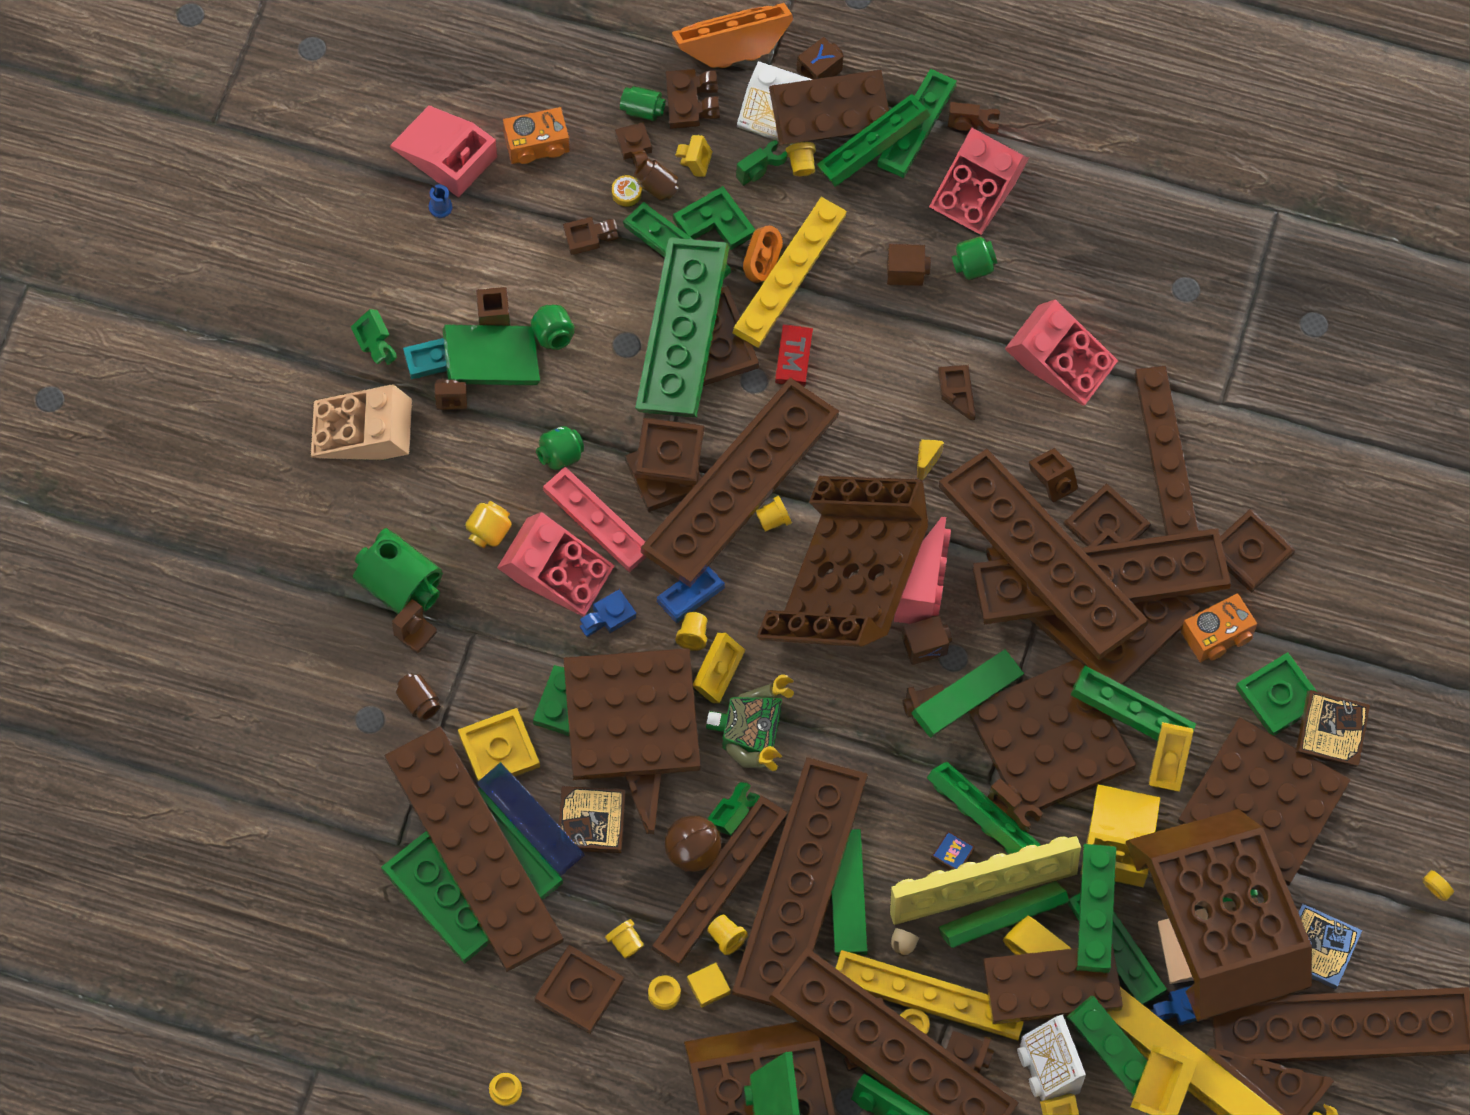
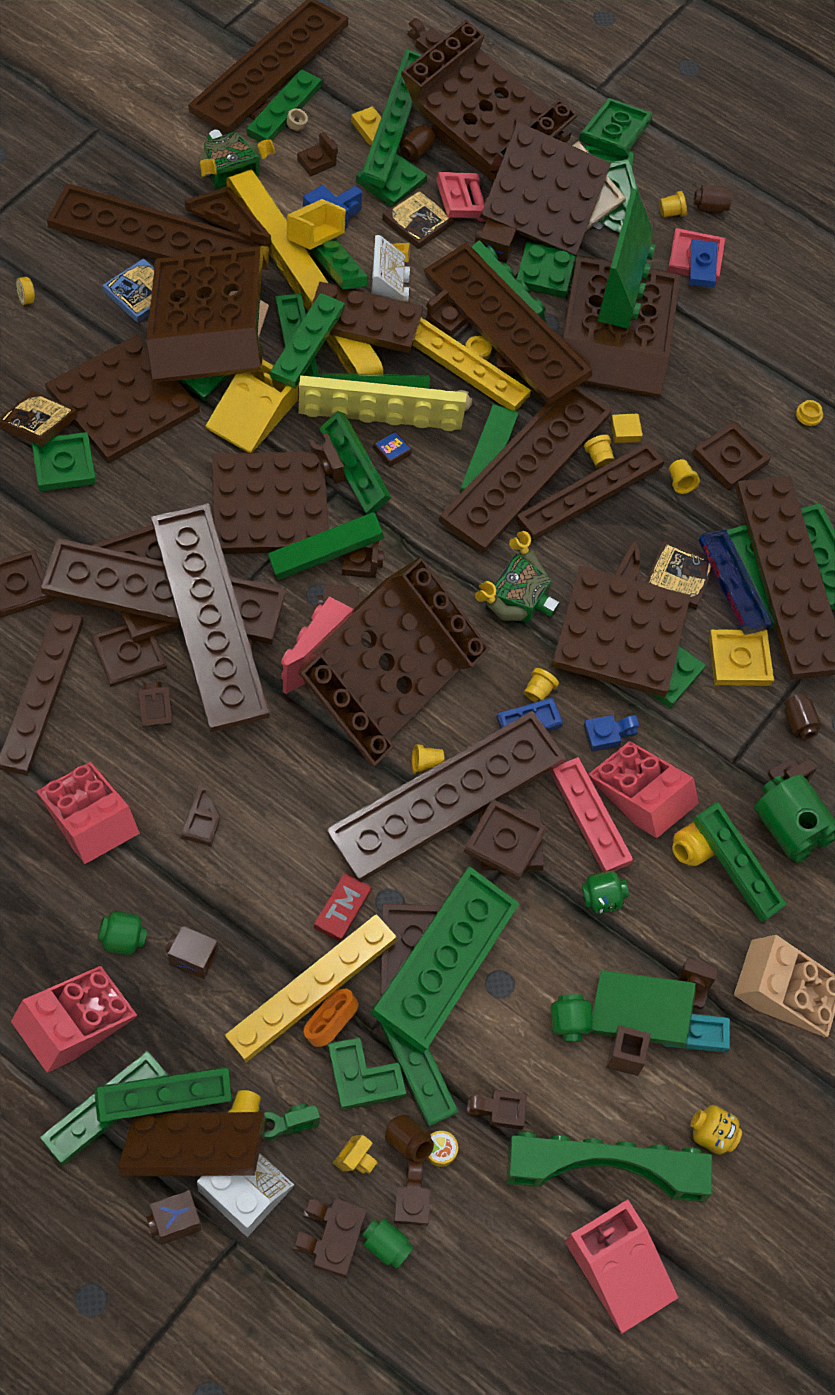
camera: 165 degrees left, 5 degrees down
green plate [351,309,397,365] -> none
blue pin [429,184,452,218] -> none
orange brick [503,107,570,164] -> none
yellow tile [648,975,681,1010] -> none
reddish brown piece [665,815,721,872] -> none
orange wedge [672,3,793,68] -> none
yellow plate [693,633,745,703] -> none
green plate [707,782,760,835] -> none
yellow slope [917,439,944,481] -> none
reddish brown plate [948,102,1000,134] -> none
green plate [1070,665,1196,741] -> none
yellow plate [1149,722,1193,792] -> none
blue plate [1150,986,1197,1026] -> none
orange brick [1181,593,1257,663] -> none
none -> green arch [506,1132,712,1202]
none -> yellow head [690,1105,742,1155]
none -> green tile [692,801,787,922]

